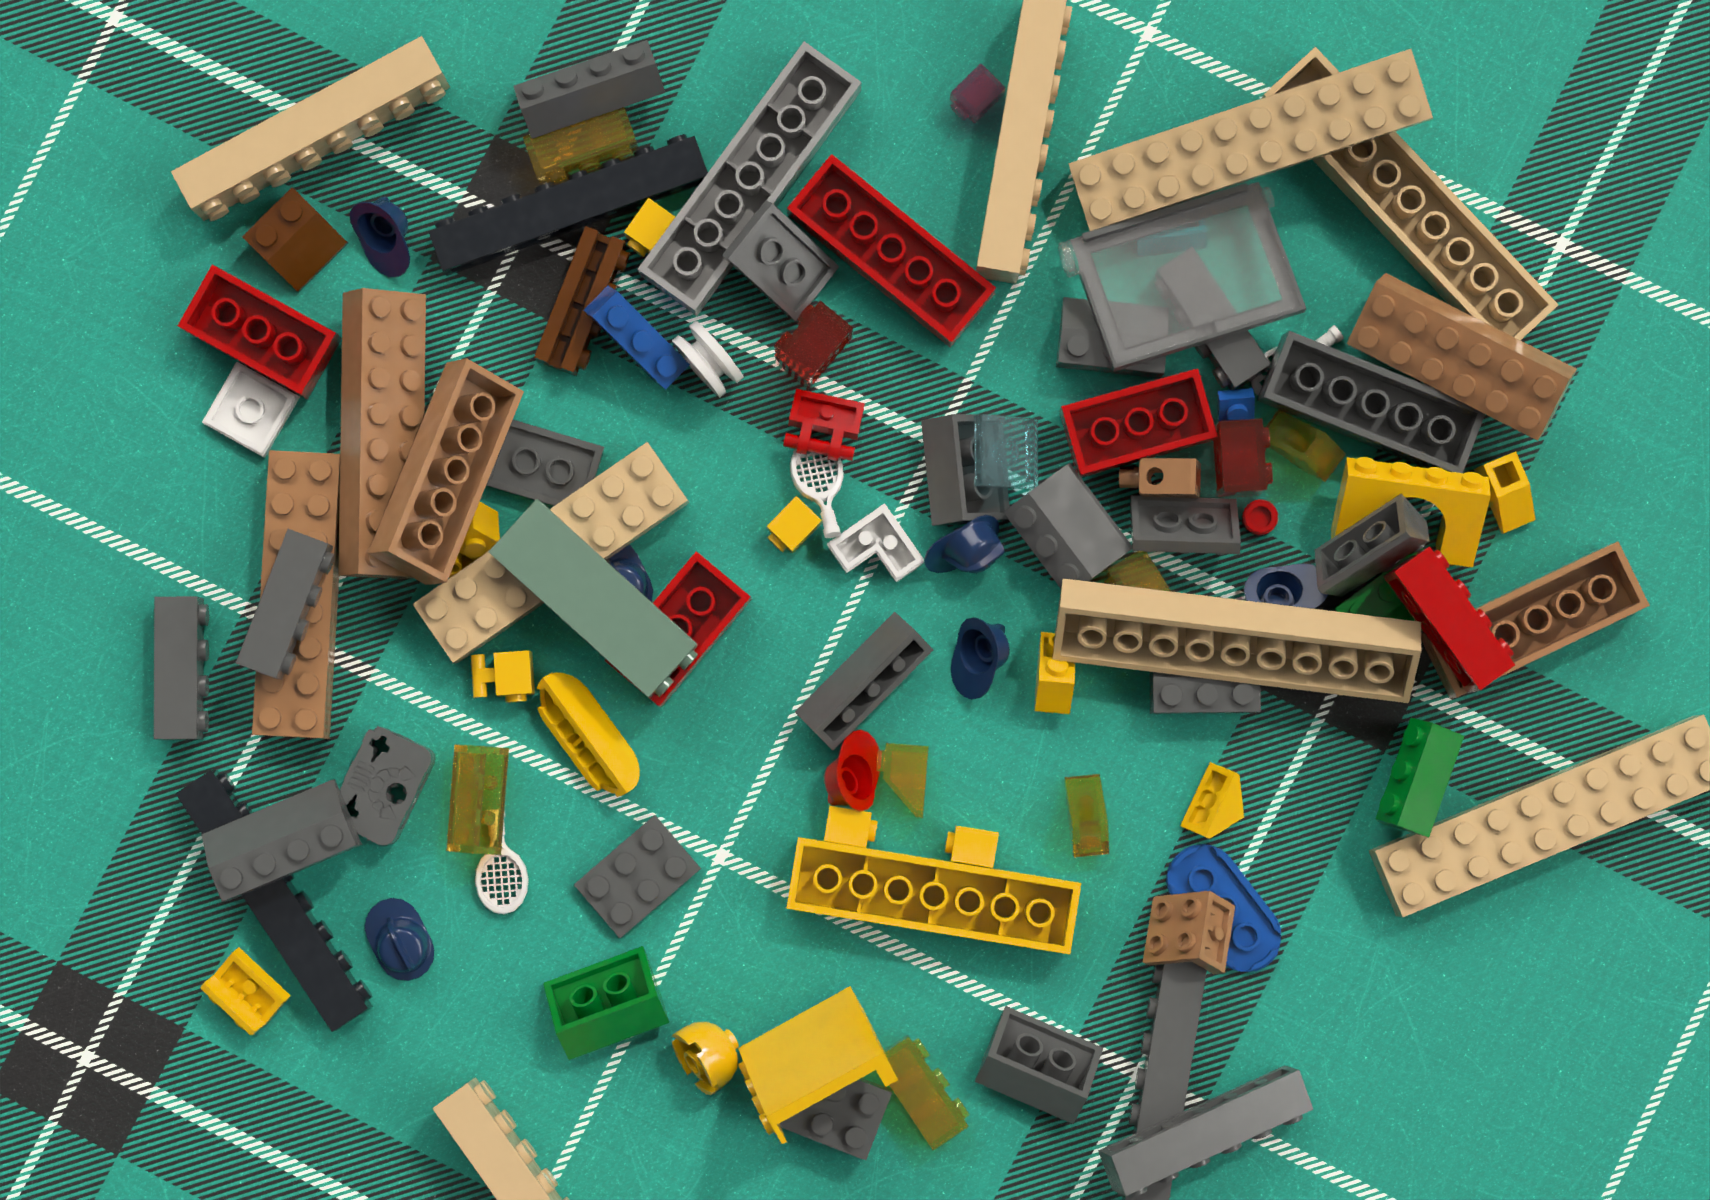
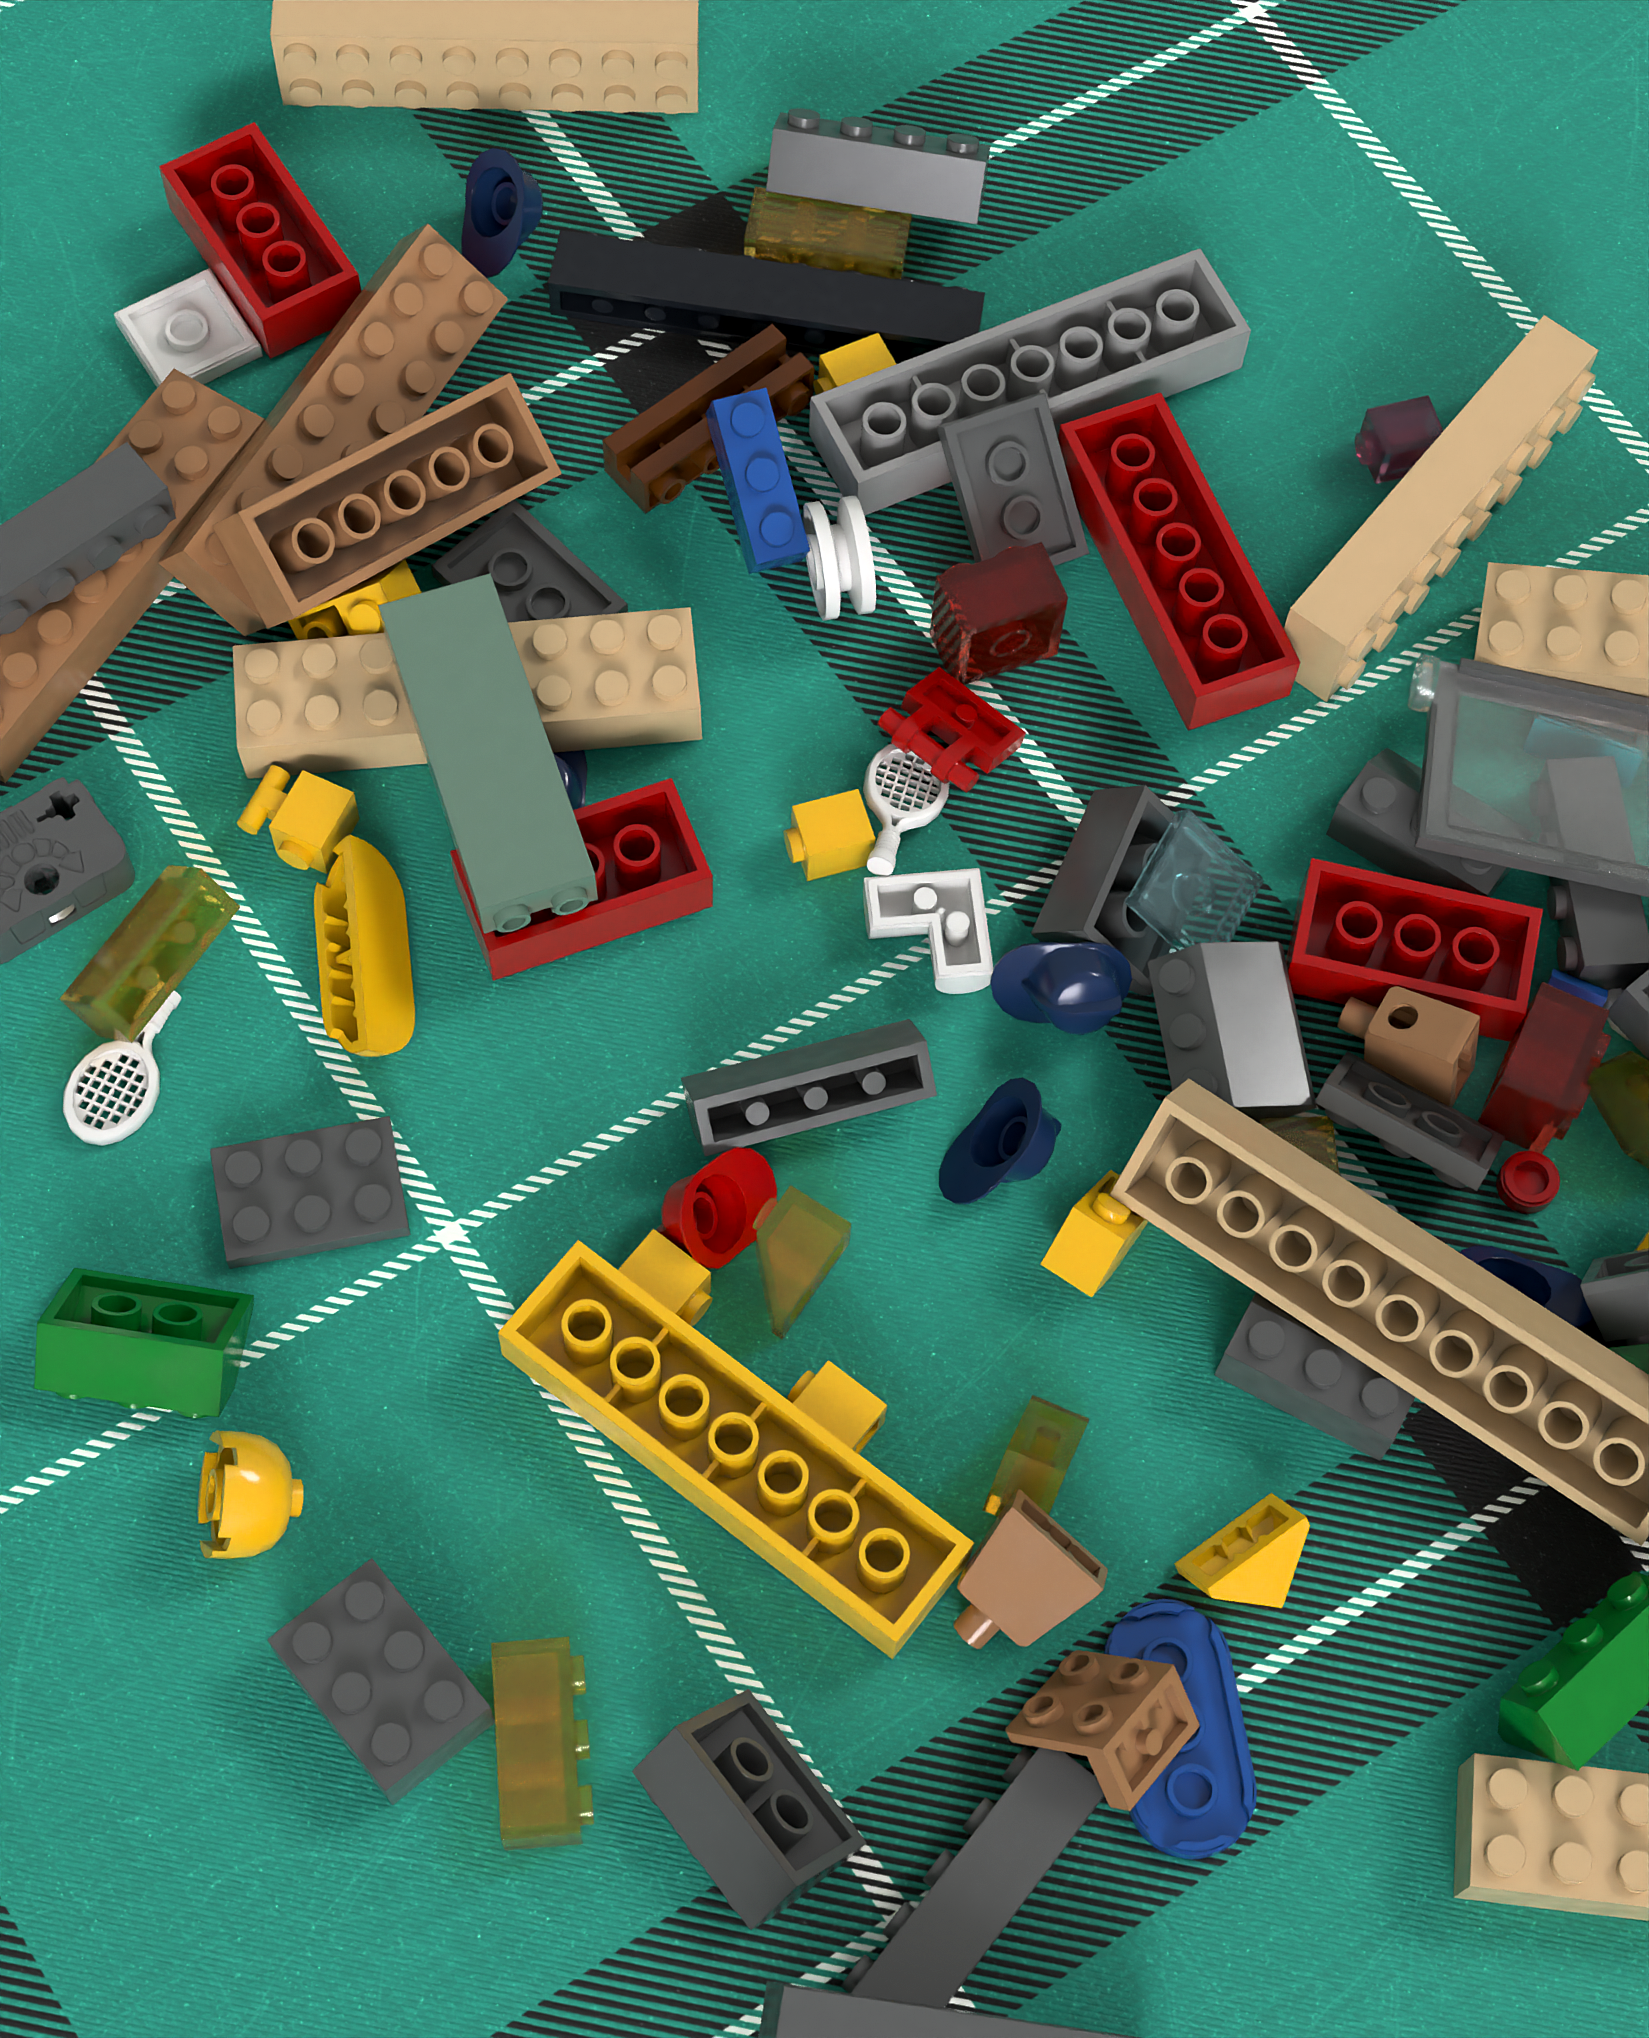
camera: 25 degrees right, 20 degrees down
reddish brown slope [242,187,348,292] -> none
yellow panel [738,986,898,1144] -> none
none -> medium nougat torso [953,1488,1108,1649]

